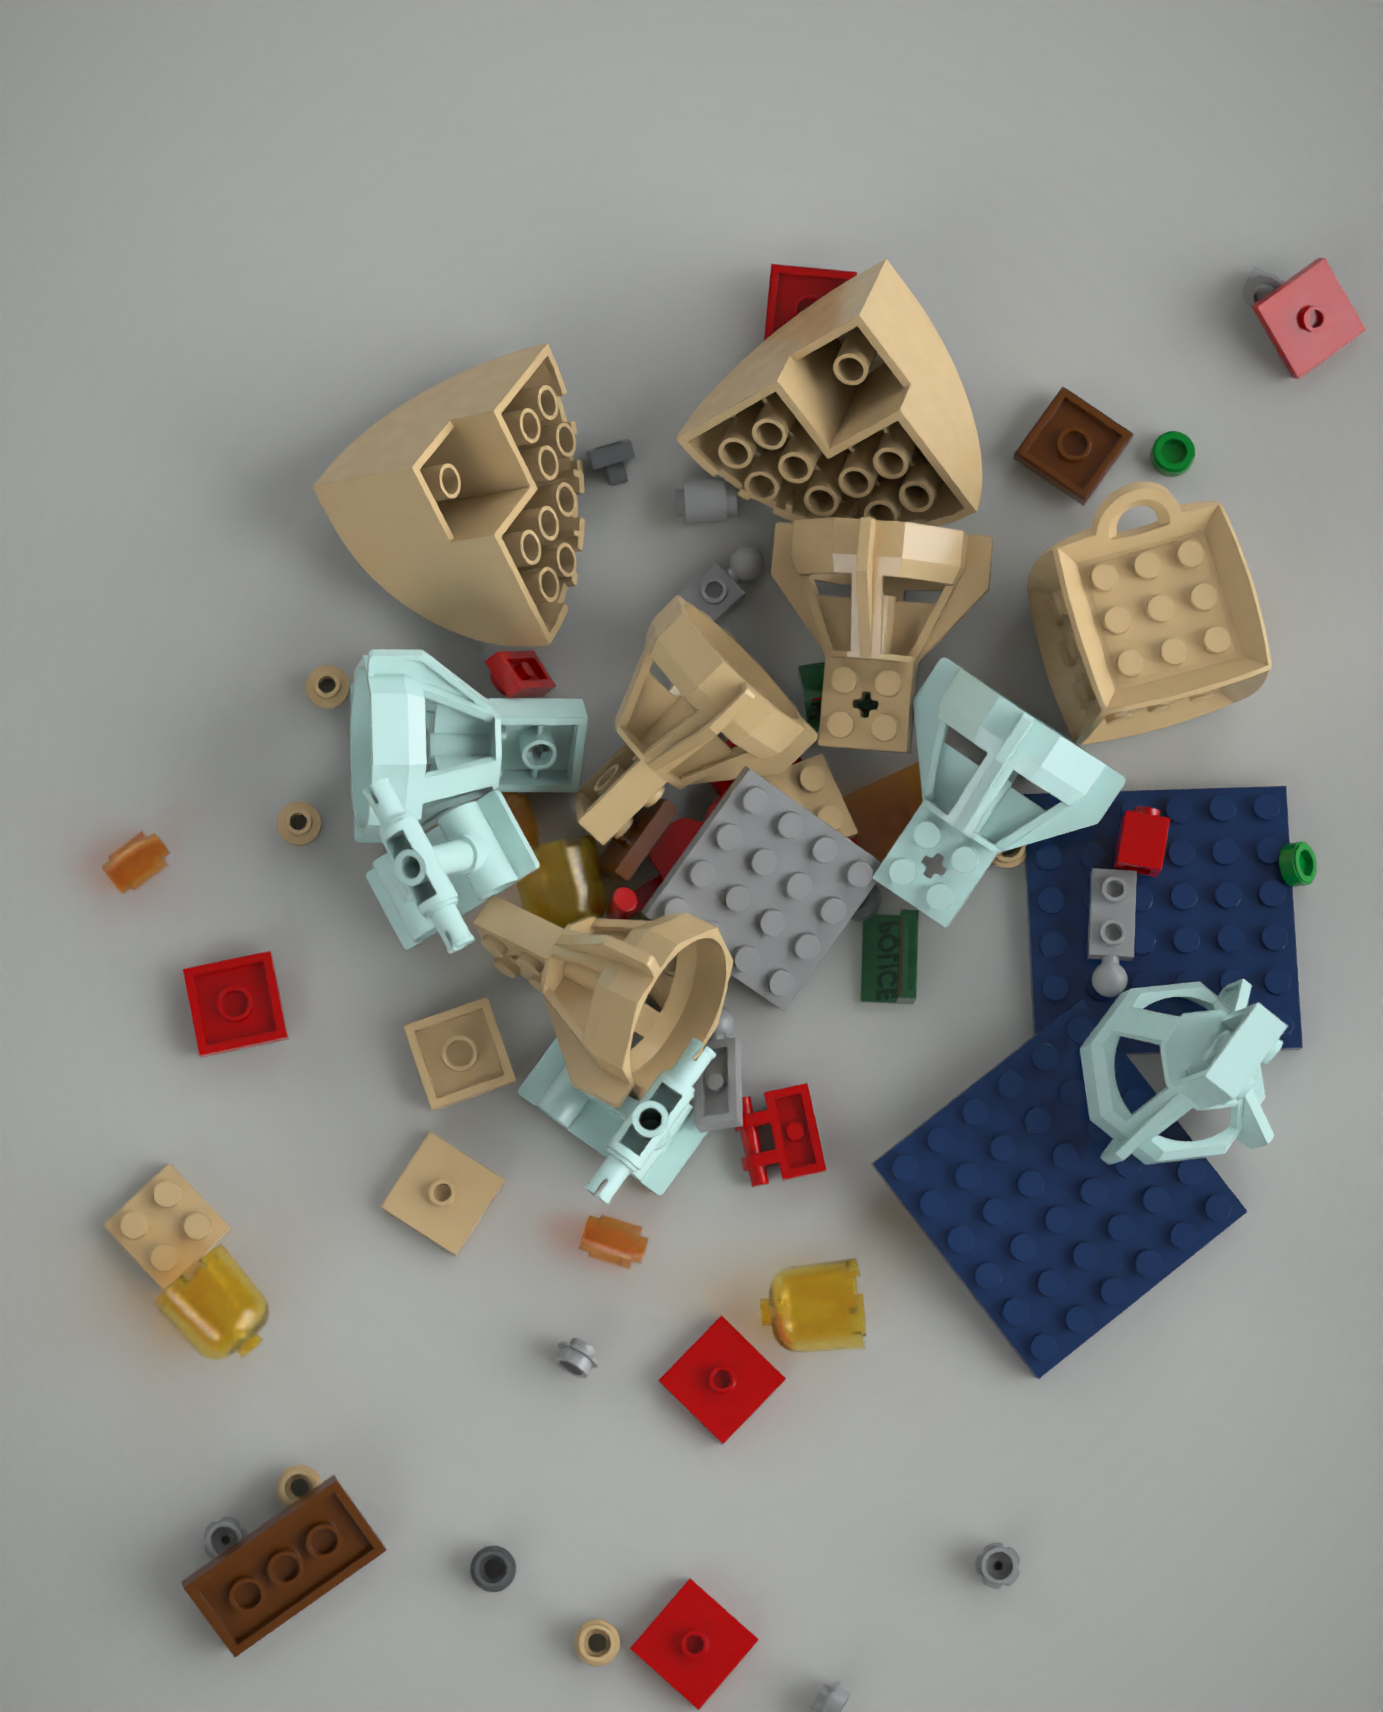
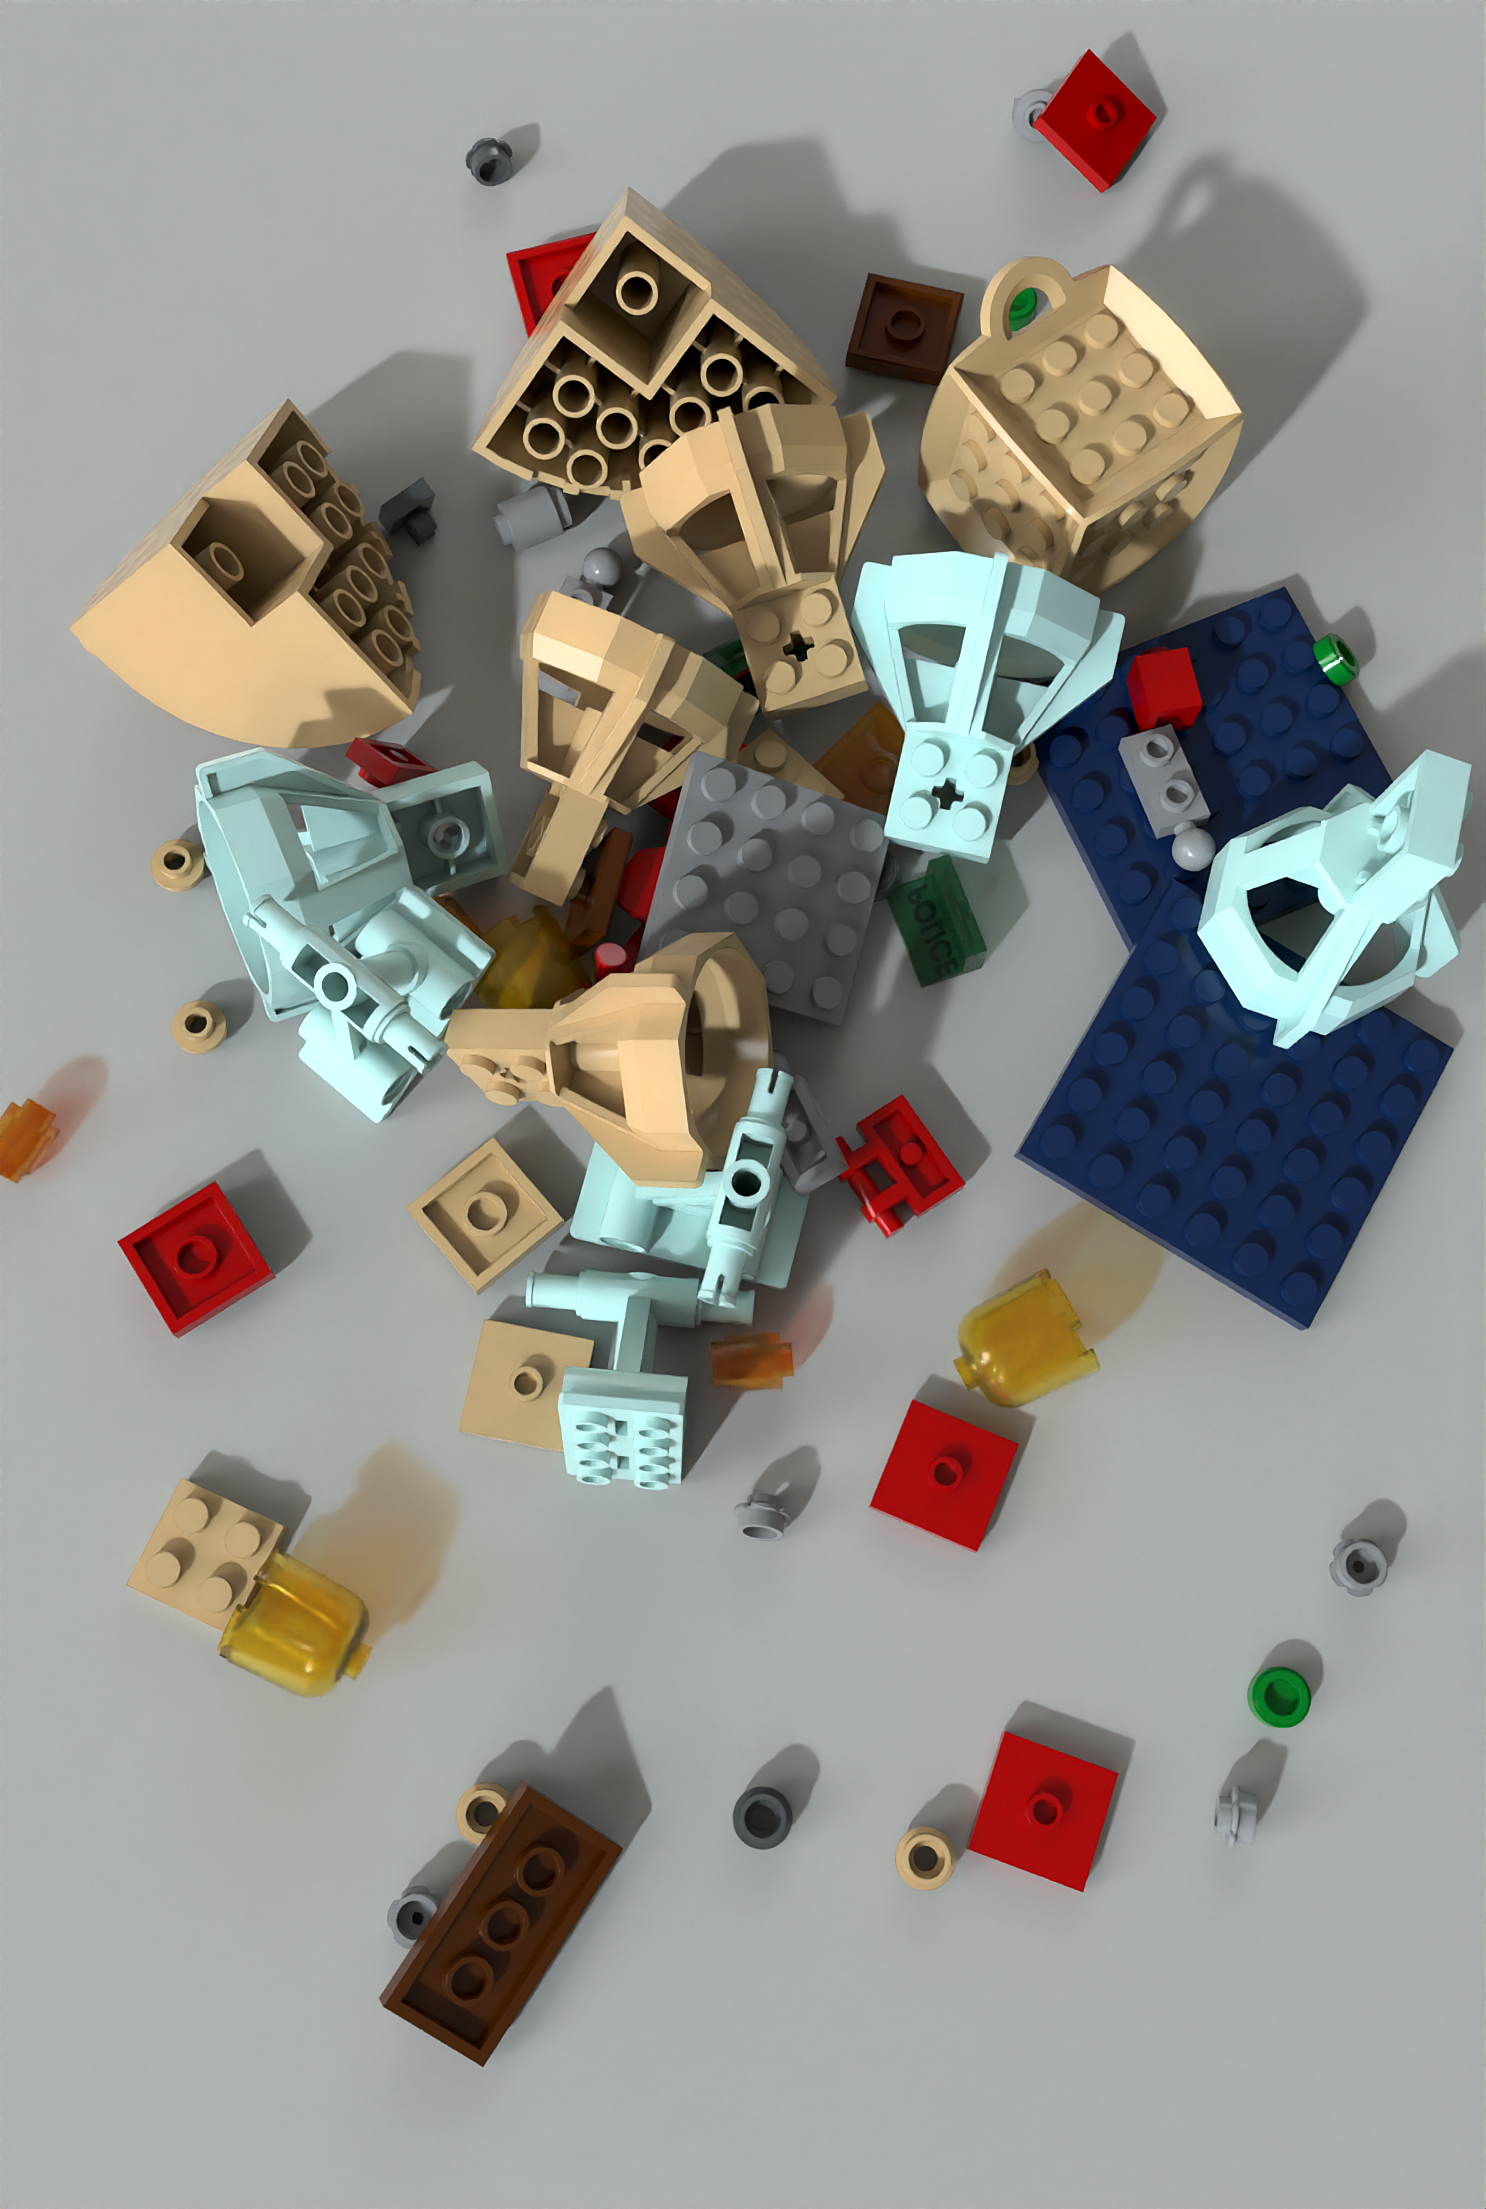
camera: 20 degrees left, 5 degrees down
none -> dark grey plate [465,138,512,186]
none -> light aqua plate [526,1268,755,1490]
none -> green tile [1247,1667,1311,1728]

